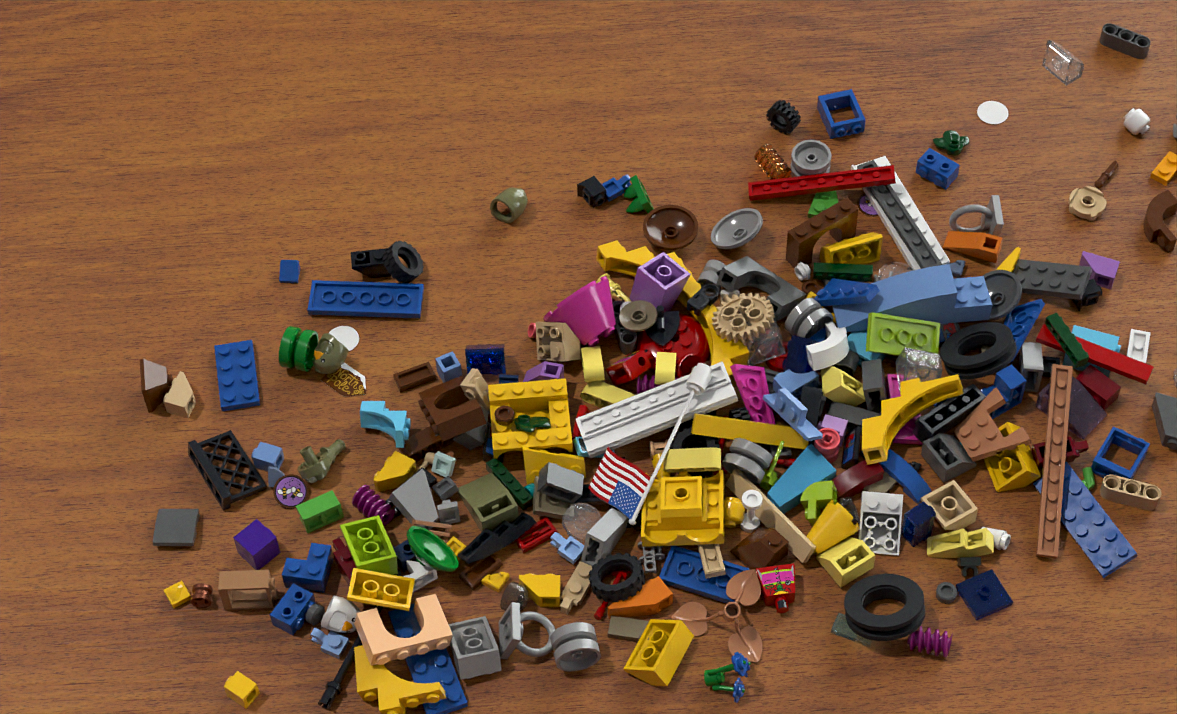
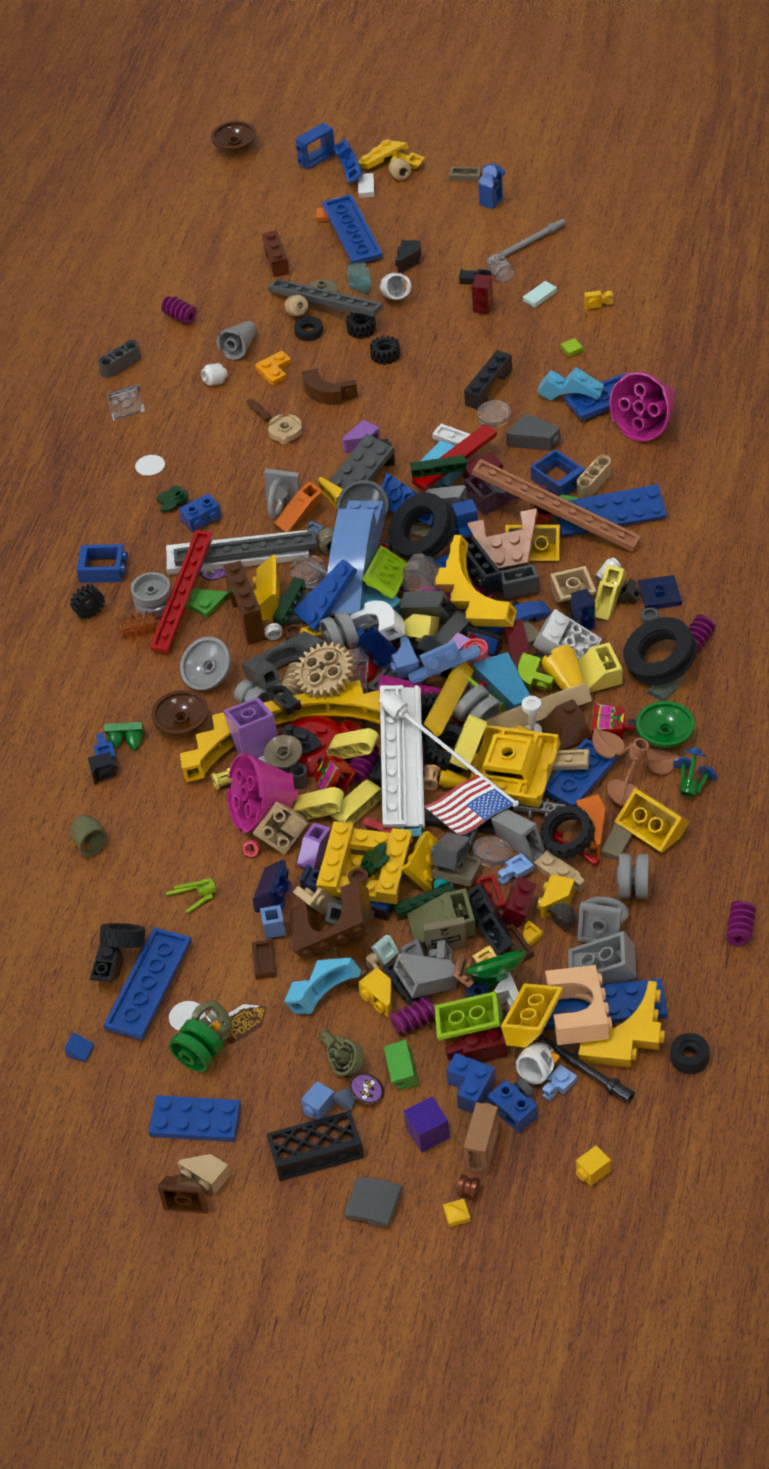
camera: 70 degrees left, 5 degrees down
none -> lime plant [166,878,216,914]
none -> dark tan tile [423,917,467,955]
none -> dark red brick [501,876,537,928]
none -> green dish [636,701,695,748]

